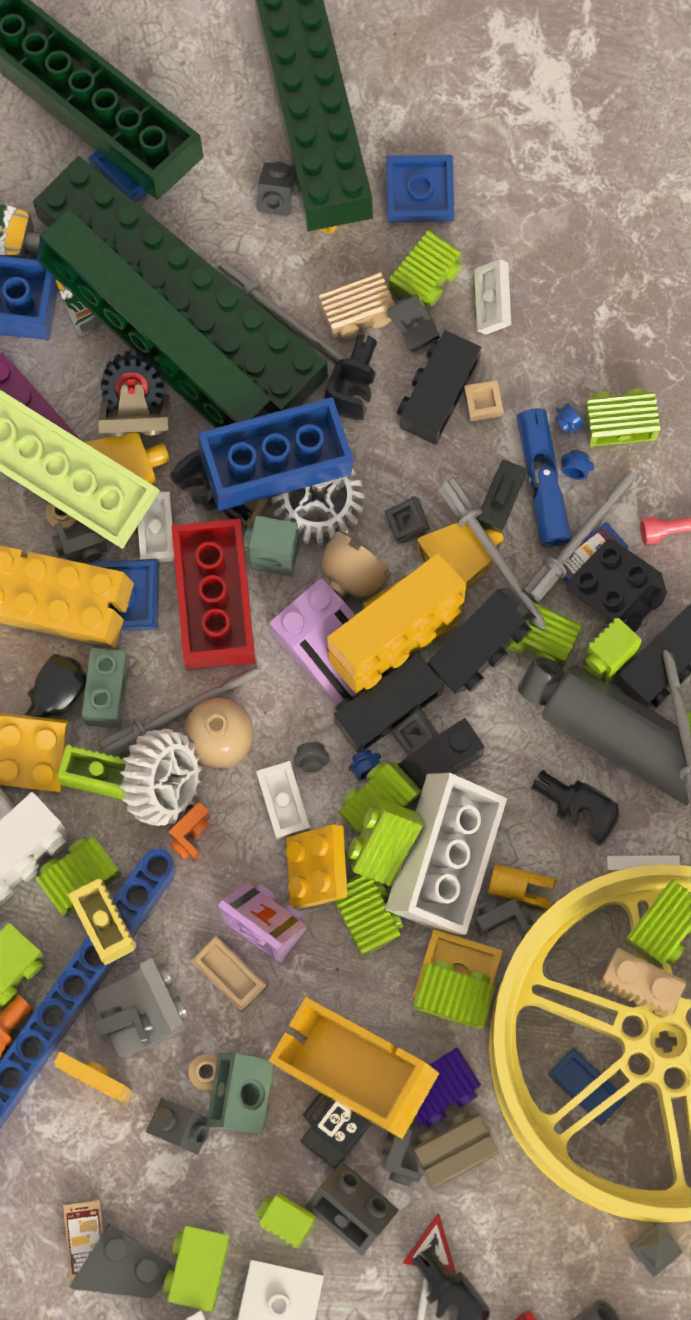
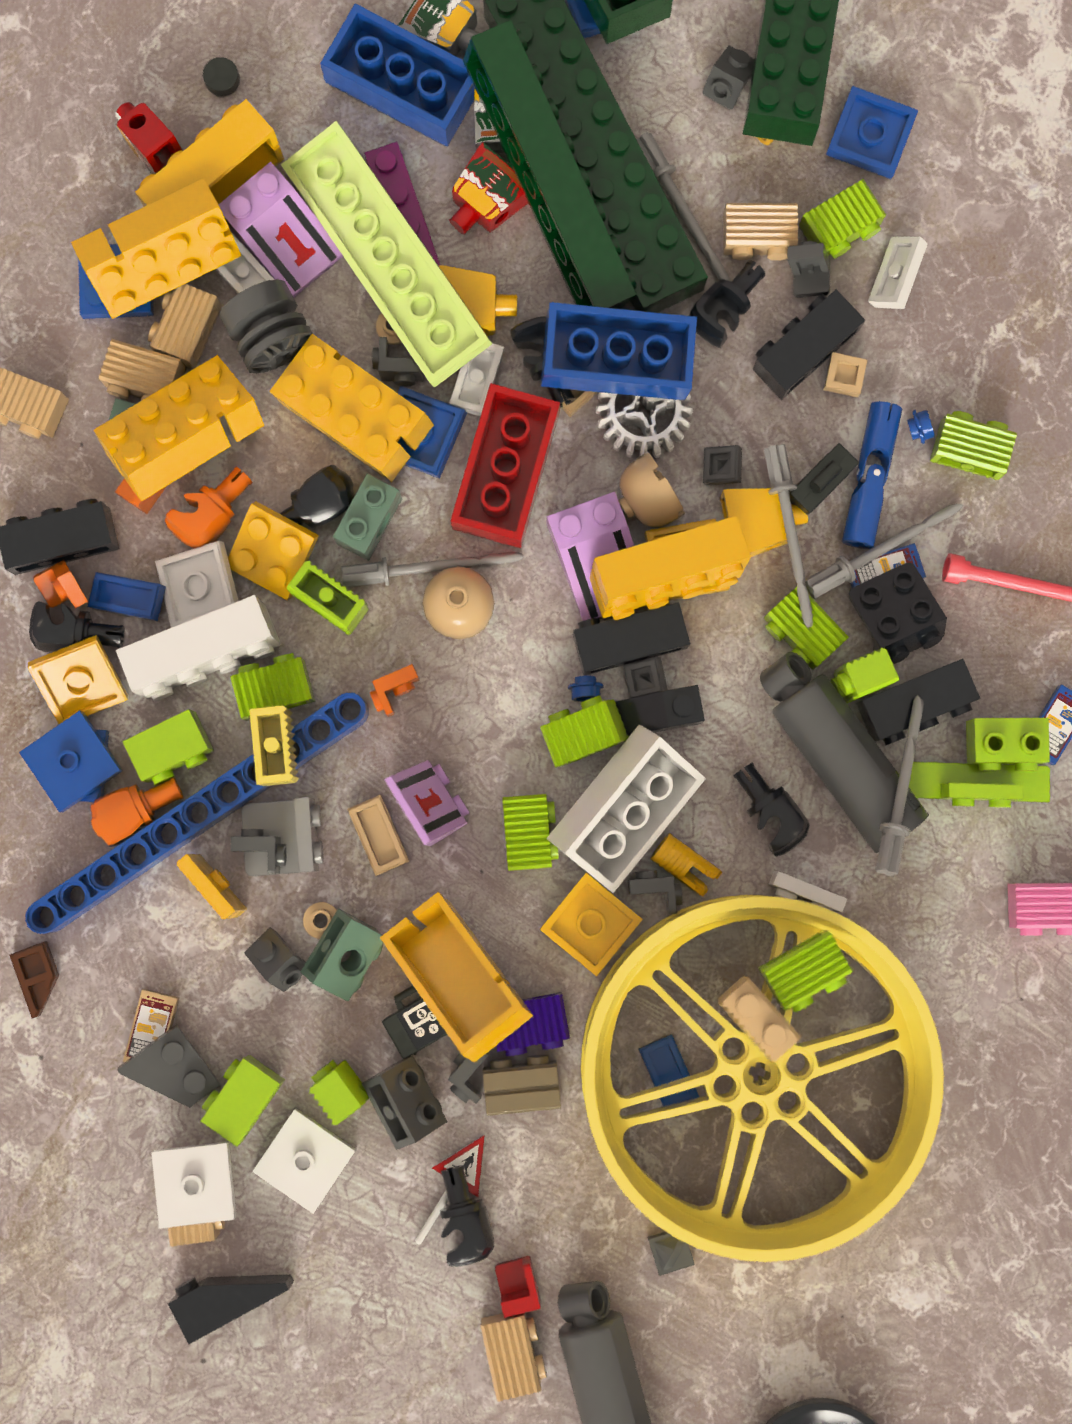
camera: 20 degrees right, 10 degrees up
plate [98,351,171,437] -> none
white gear [119,729,202,826] -> none
sand green brick [244,515,299,577] -> none
white plate [256,761,310,841] -> none
yellow plate [286,825,347,909] -> none
dark grey plate [294,742,329,772] -> none
lime brick [347,798,423,886] -> none
lime brick [412,960,496,1031] -> none
black brick [427,587,537,694] -> none
blue plate [561,450,594,480] -> none
none -> torso [449,142,528,235]

